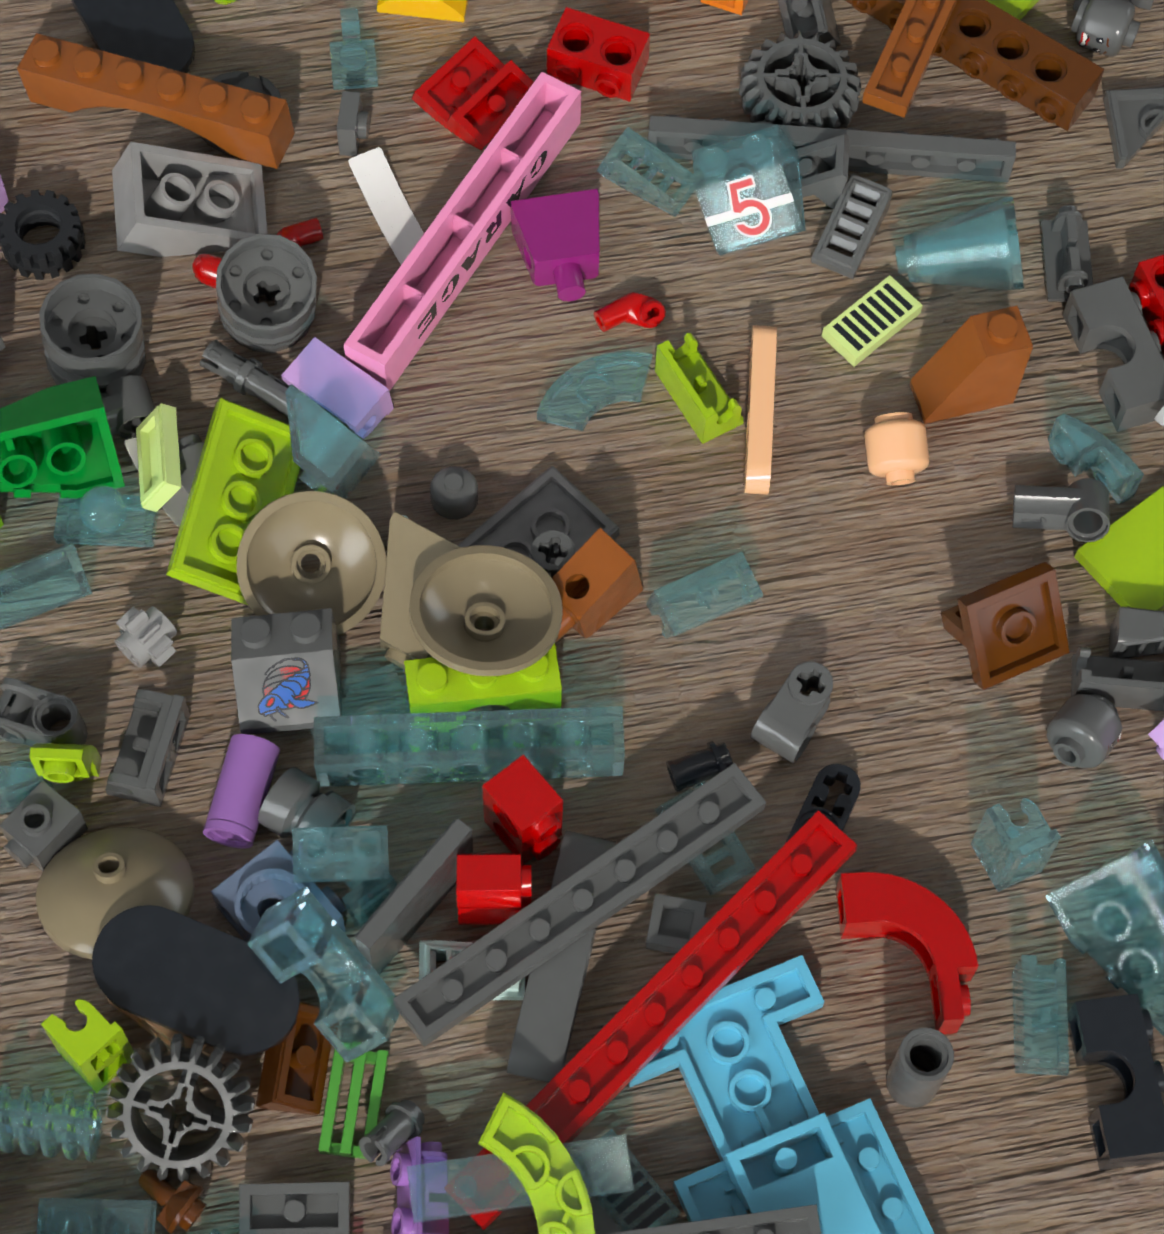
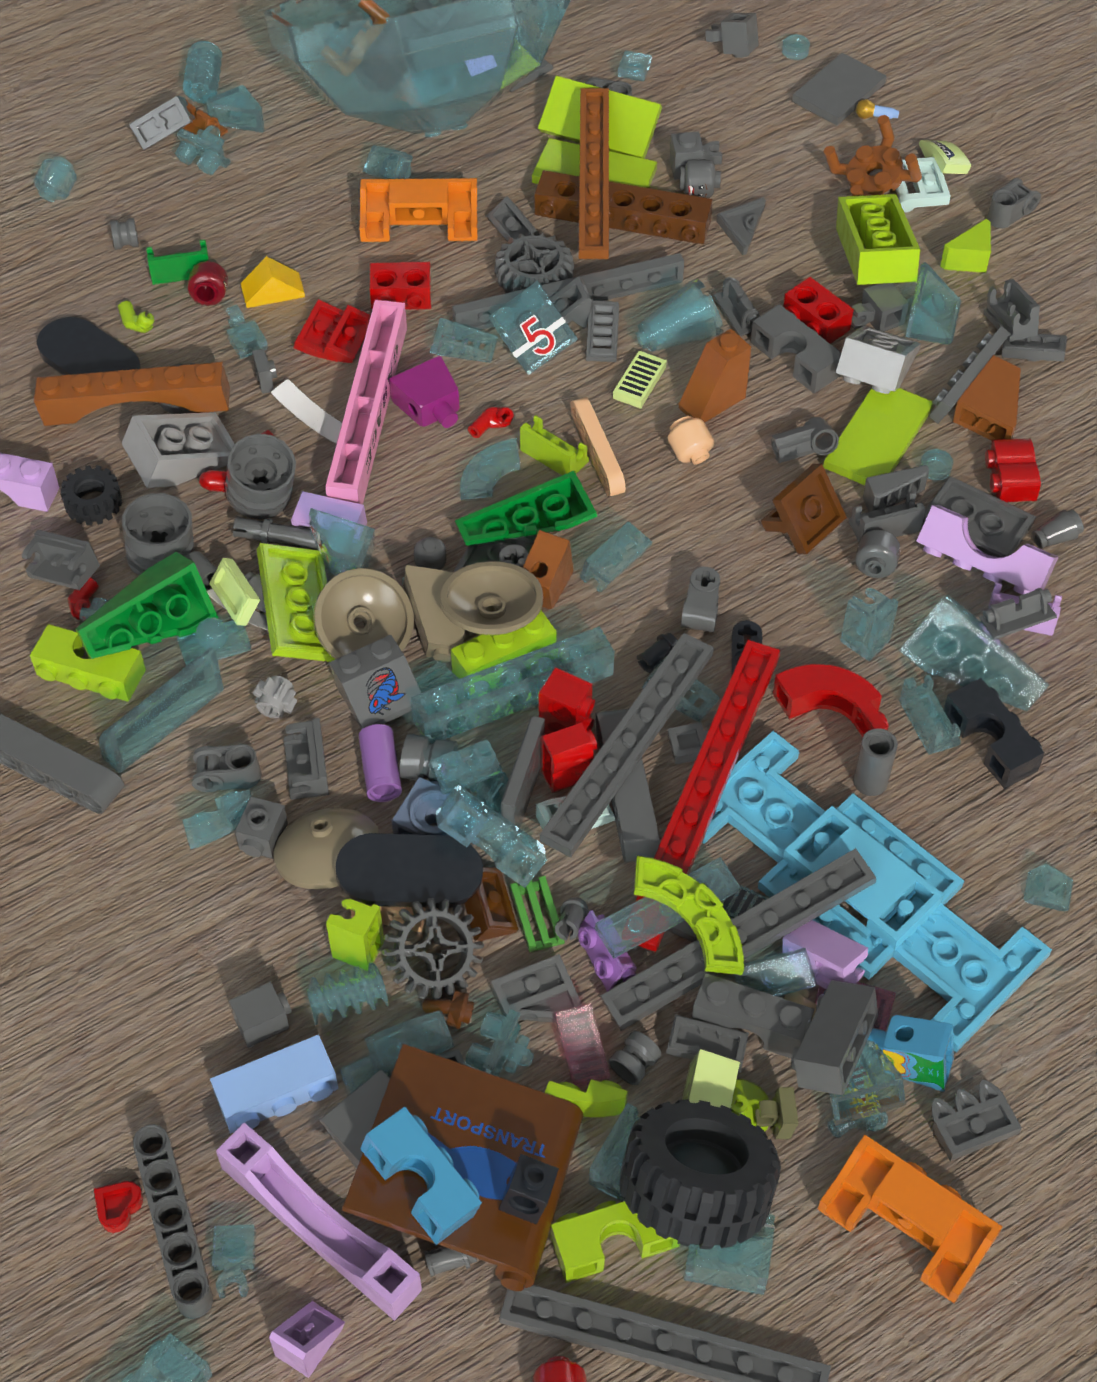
camera: 20 degrees left, 10 degrees down
lime slope [29,743,102,783] -> none
clear light blue slope [1048,414,1144,505] -> none
none -> green wedge [455,471,598,546]

